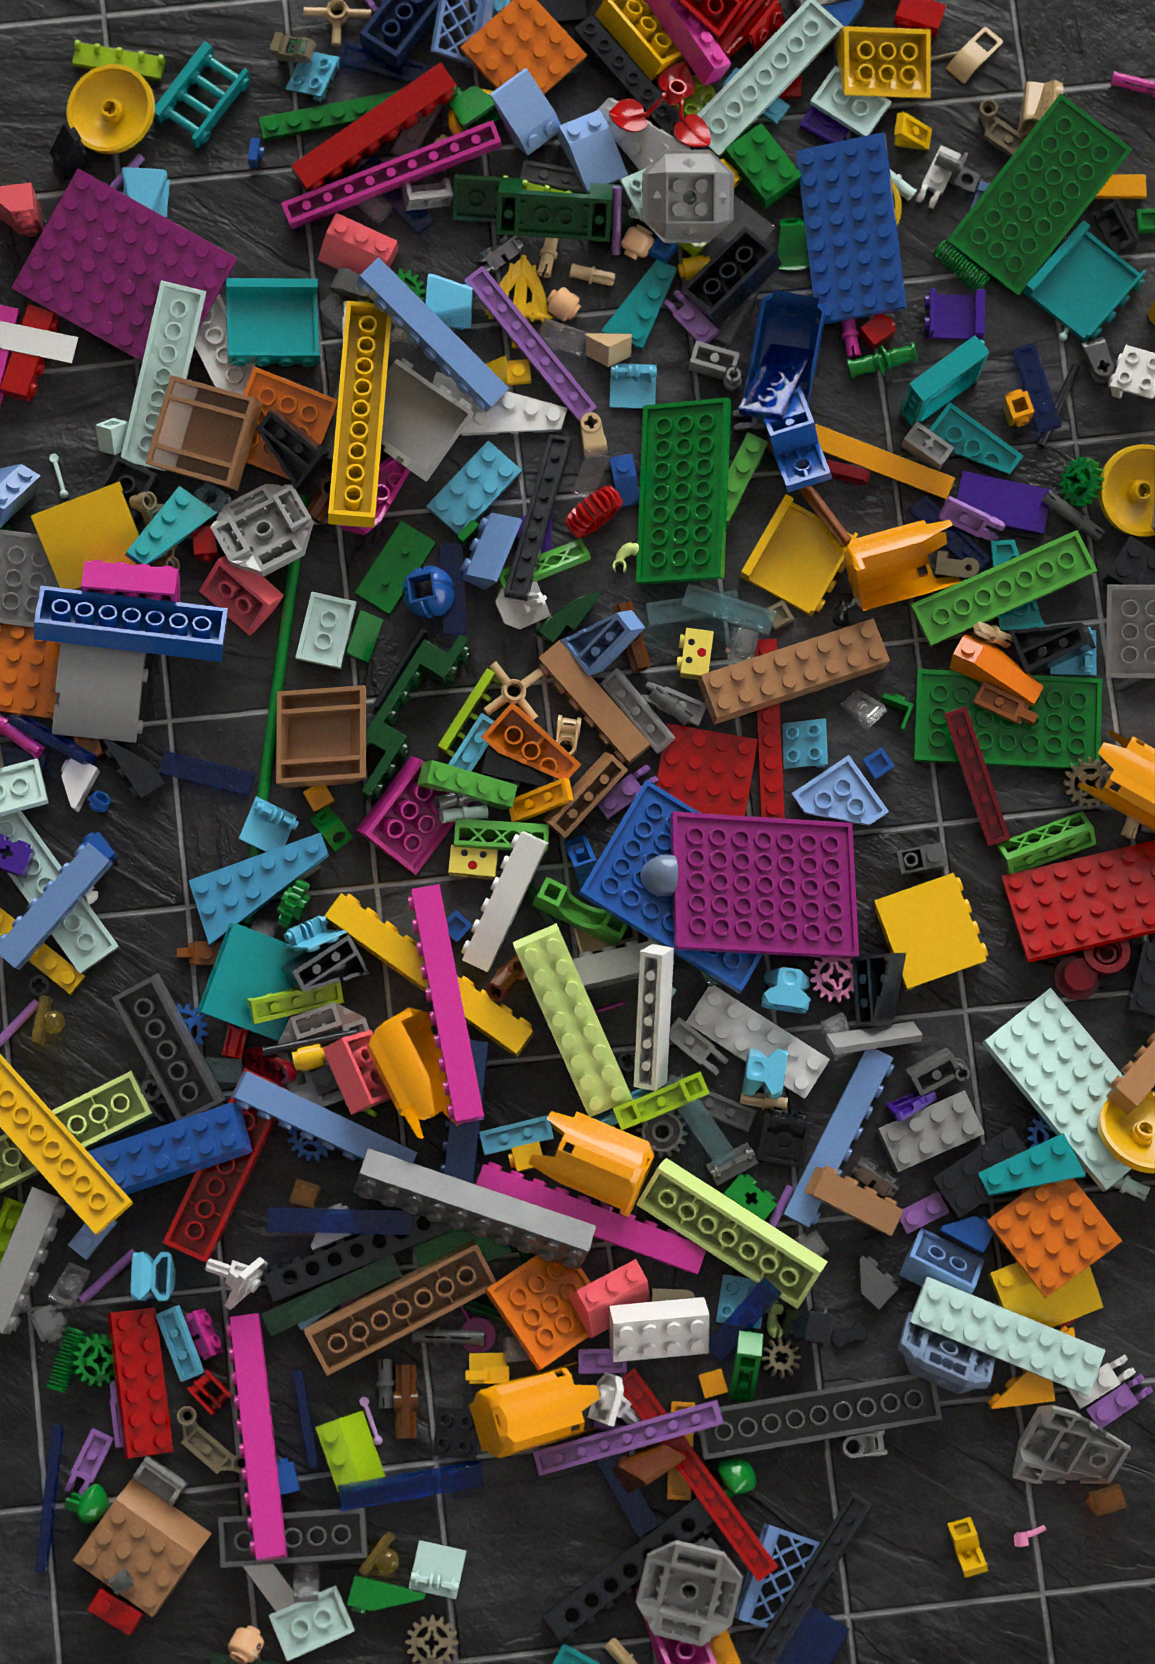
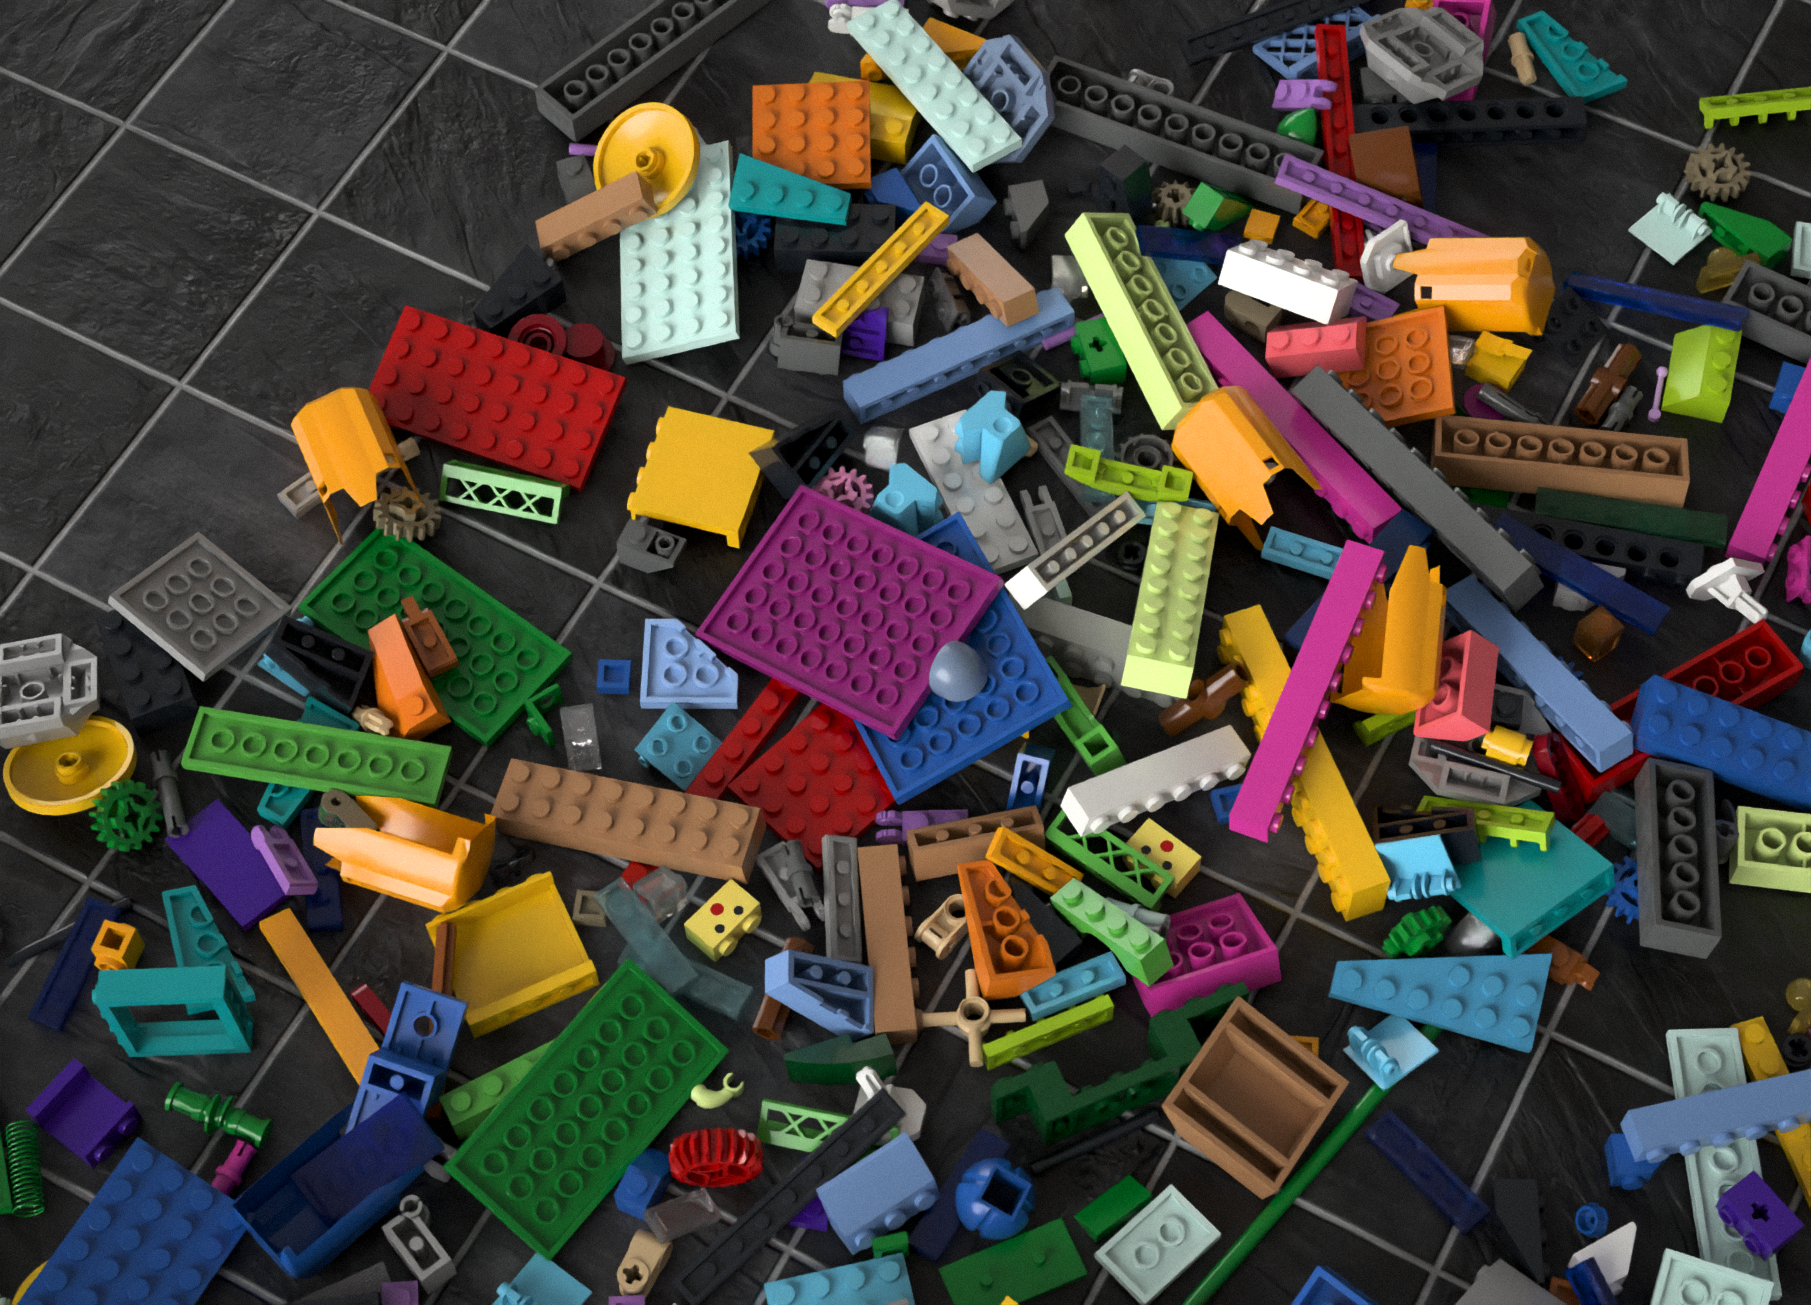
camera: 140 degrees left, 20 degrees down
clear blue tile [293,1370,320,1468] -> none
green bracket [309,806,353,852] -> none
yellow brick [508,1141,542,1172] -> none
light grey tile [826,1021,923,1055] -> none
red brick [859,313,896,352] -> none
light grey hinge [901,422,954,471] -> none
dark red plate [943,706,1010,846] -> none
none -> yellow plate [812,201,949,338]
none -> medium lavender hinge [1272,80,1337,112]

